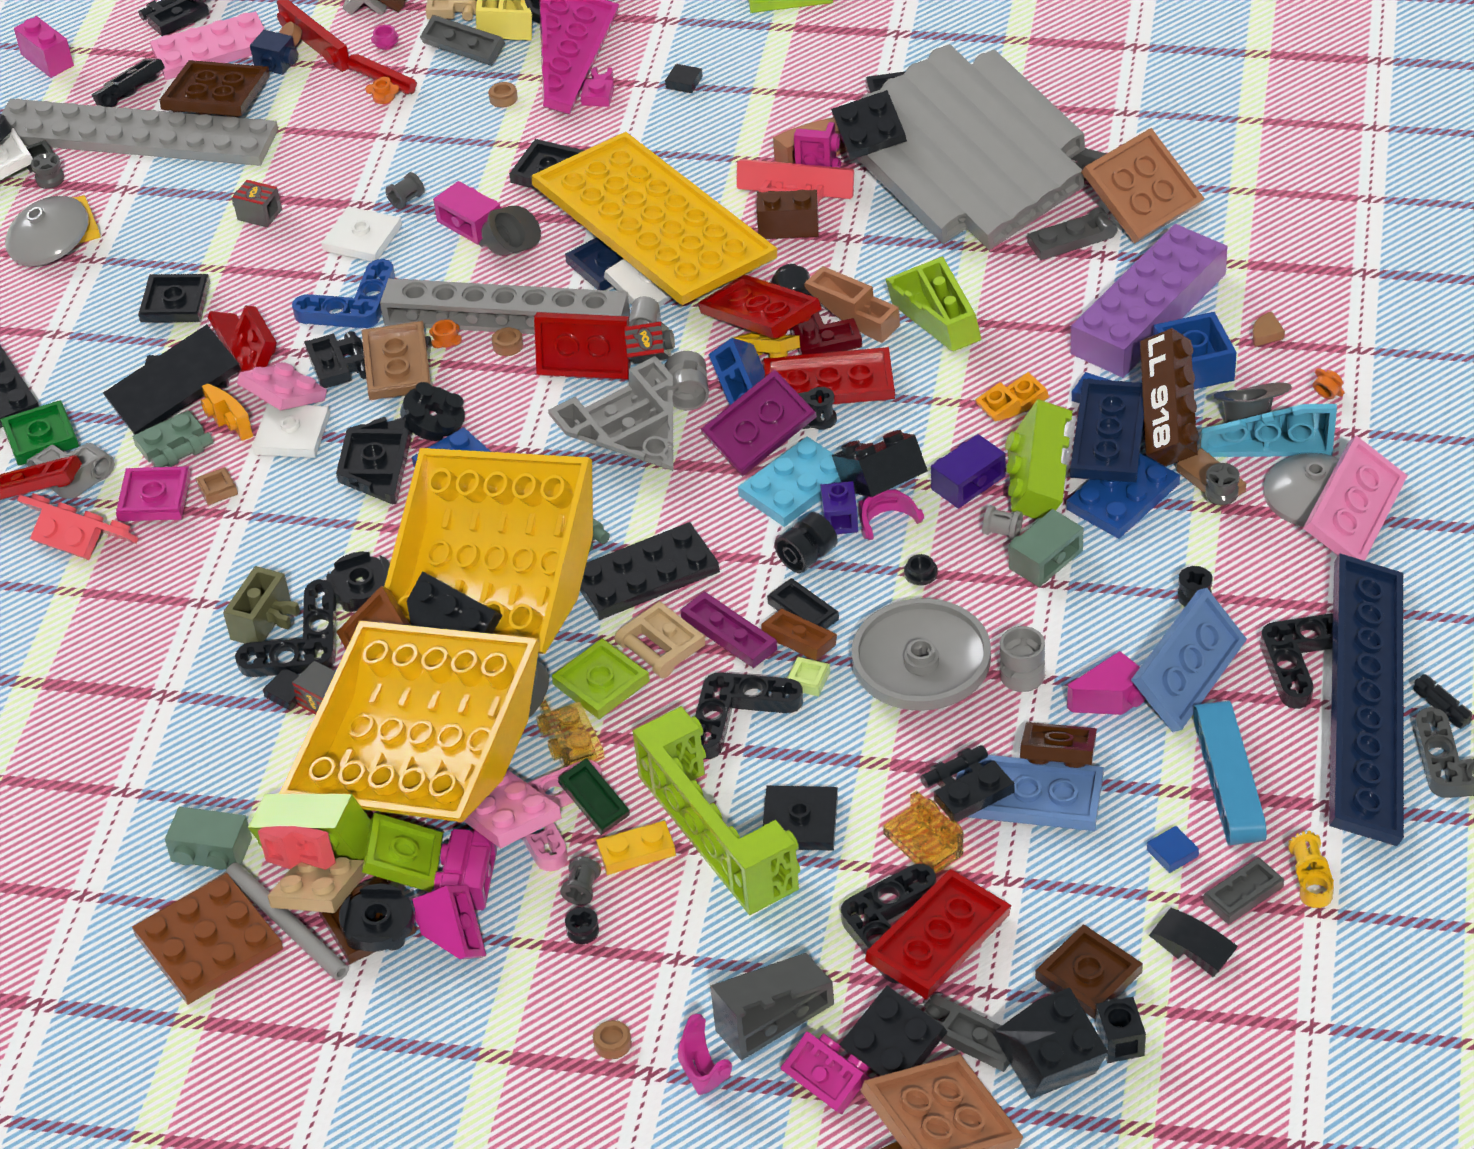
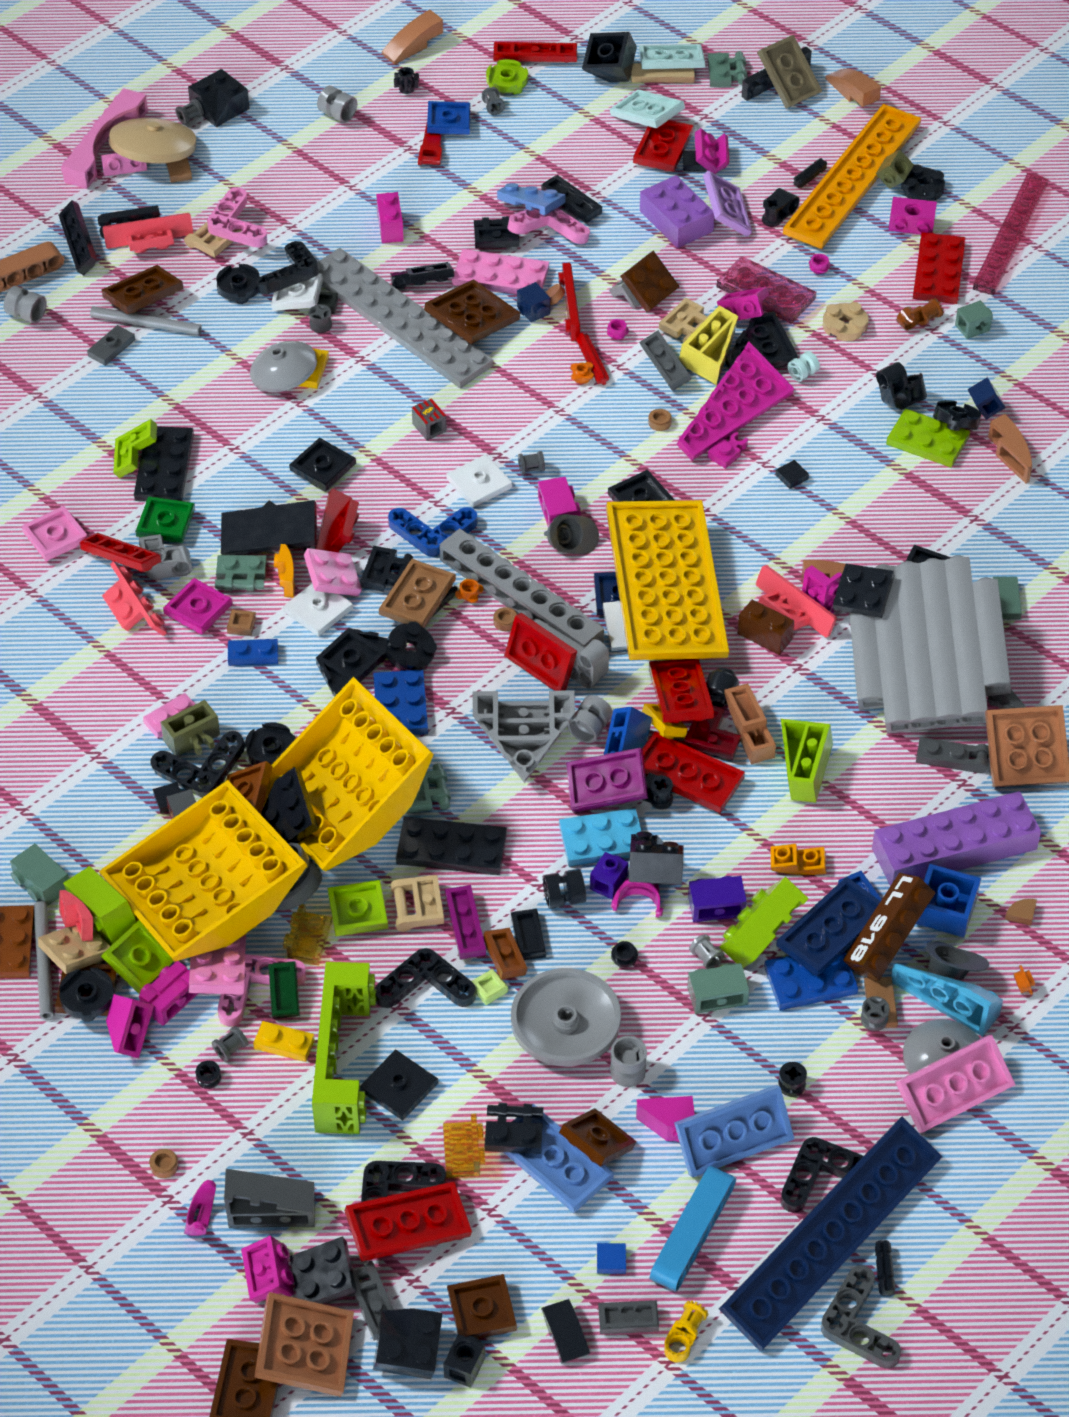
camera: 30 degrees right, 5 degrees up
dark grey brick [624,322,675,364] -> none
none -> bright pink plate [143,693,195,739]
none -> blue plate [228,639,278,666]

